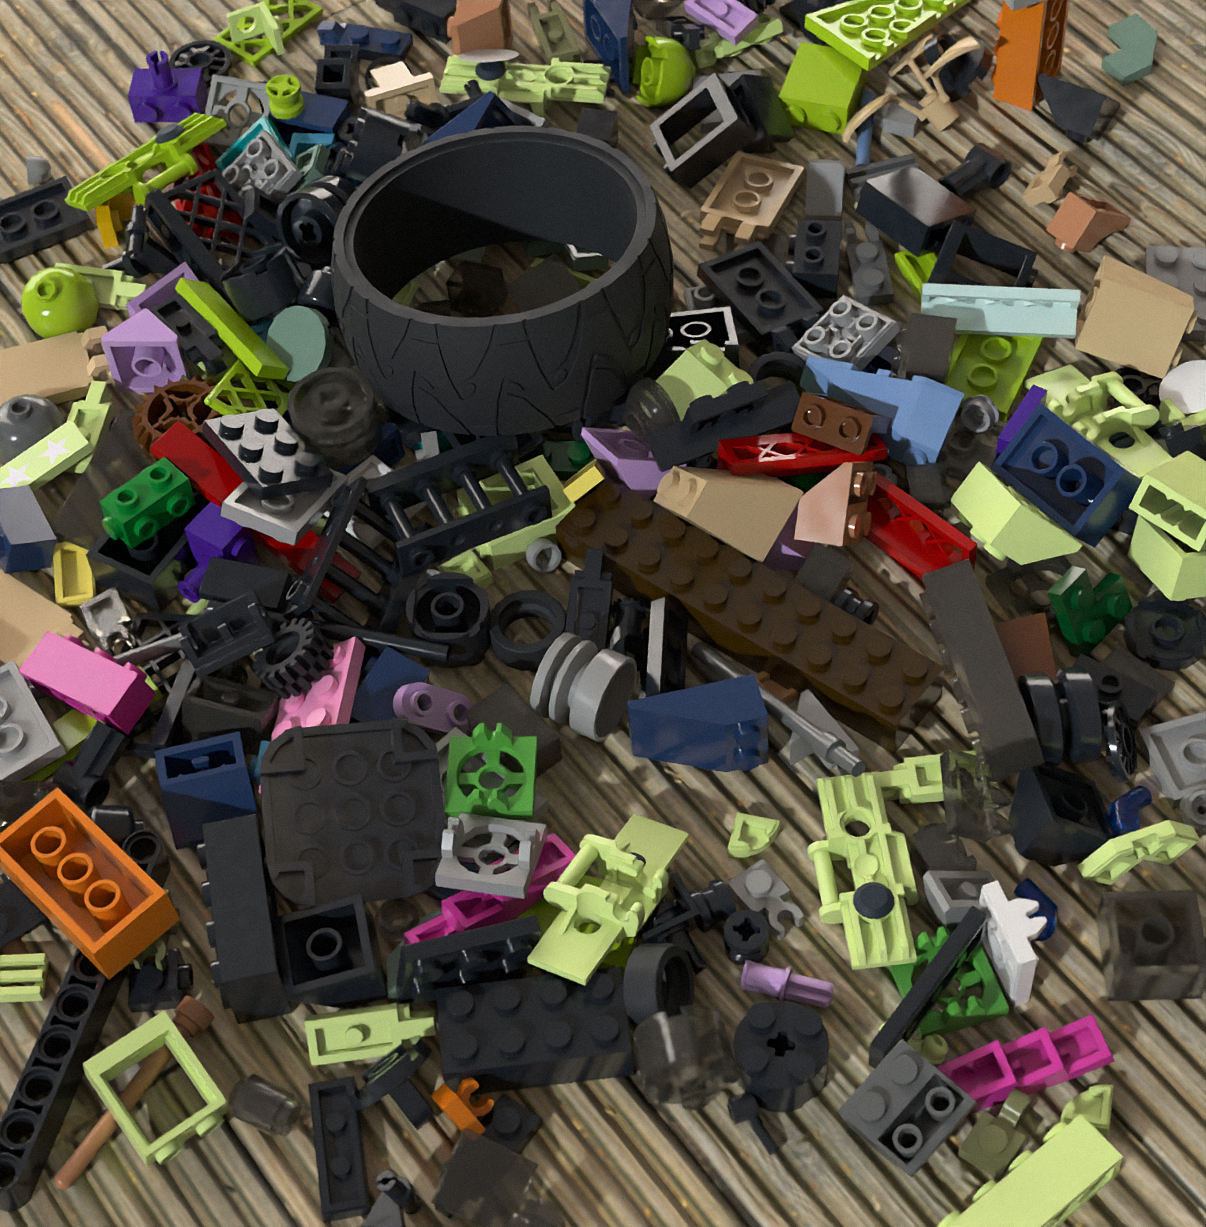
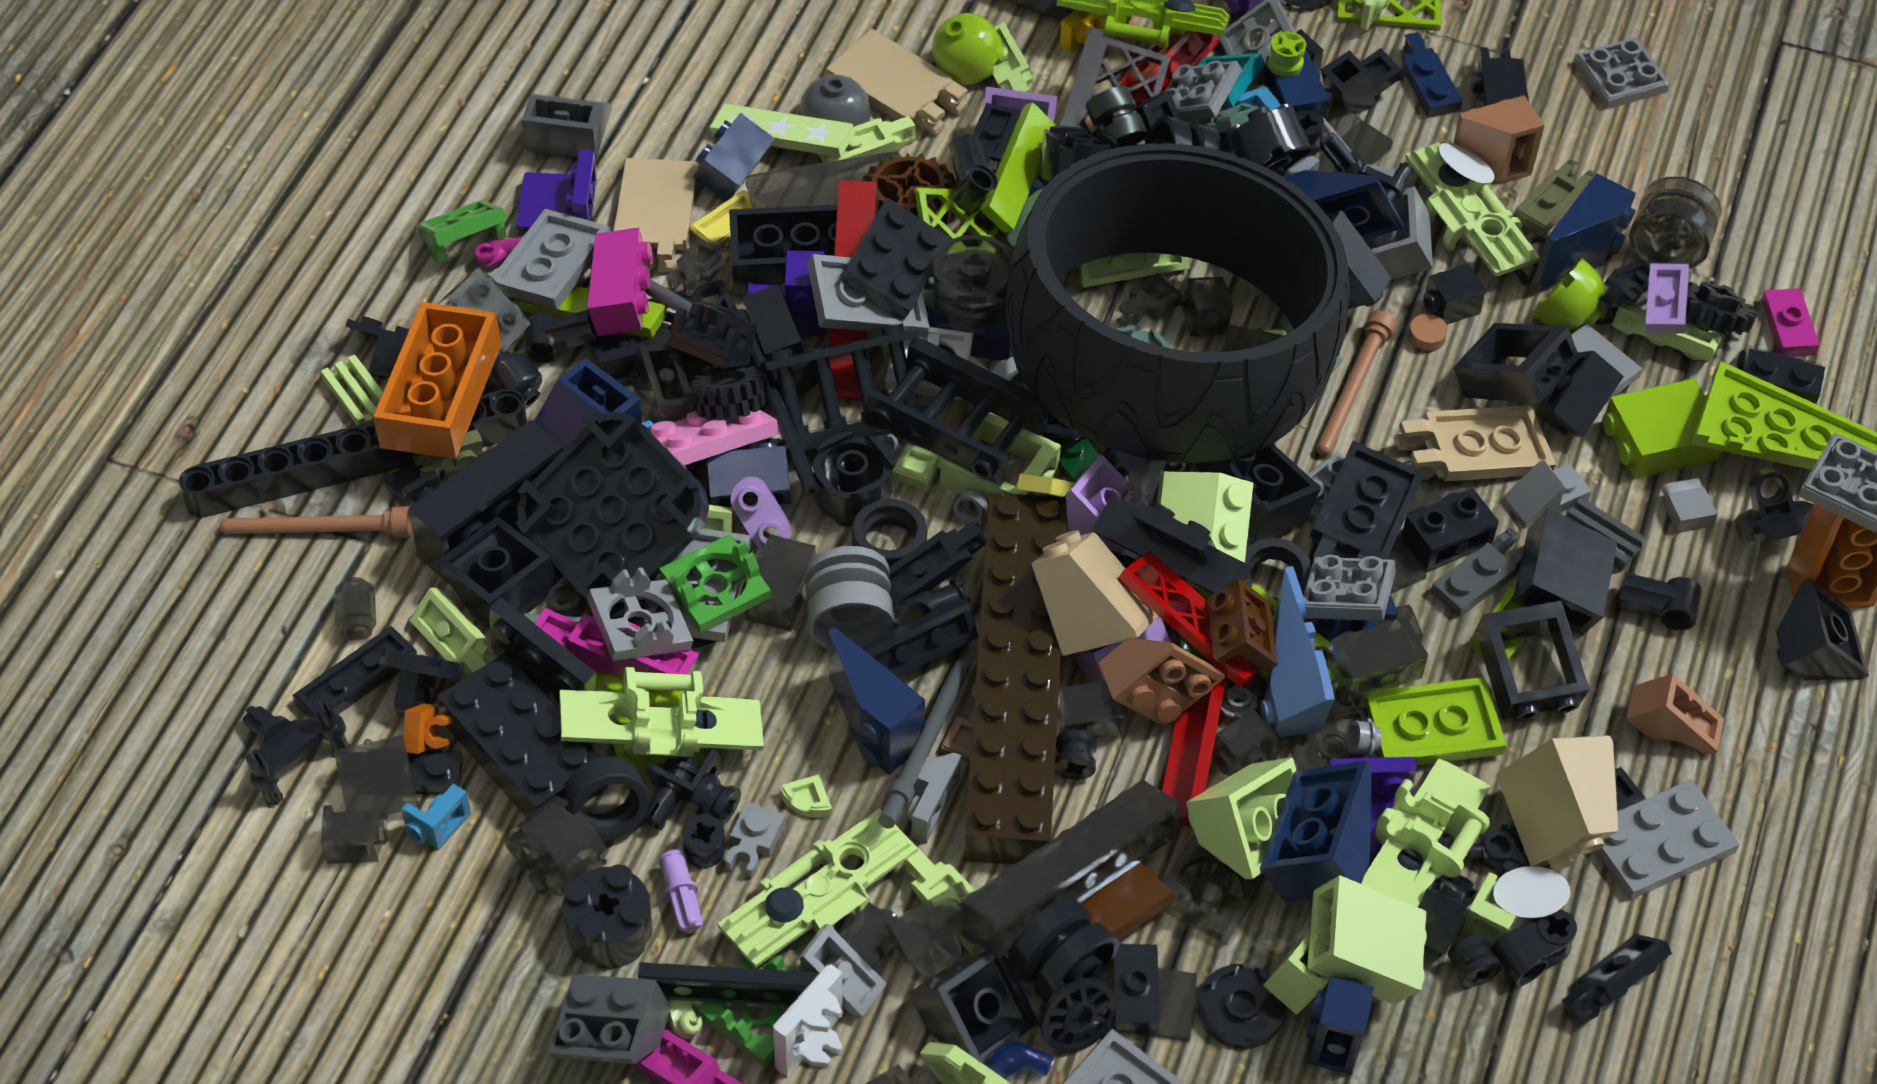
camera: 50 degrees right, 0 degrees up
yellowish green window [83,1010,227,1167] -> none
green brick [99,457,196,549] -> none
black axle [101,205,181,279] -> none
lavender slope [101,308,190,393] -> none
tan piece [364,57,439,119] -> none
black hand [727,1093,780,1155] -> none
tan plant [843,34,981,146] -> none
medium blue bar [855,91,875,167] -> none
light aqua fence [920,283,1081,339] -> none
clear blue arm [1014,878,1058,942] -> none
tan plate [1021,151,1077,207] -> none
dark green plate [1048,566,1133,658] -> none
none -> dark azure bracket [401,784,471,850]
none -> black piece [949,133,998,212]
none -> pearl dark grey wheel [1085,86,1147,148]

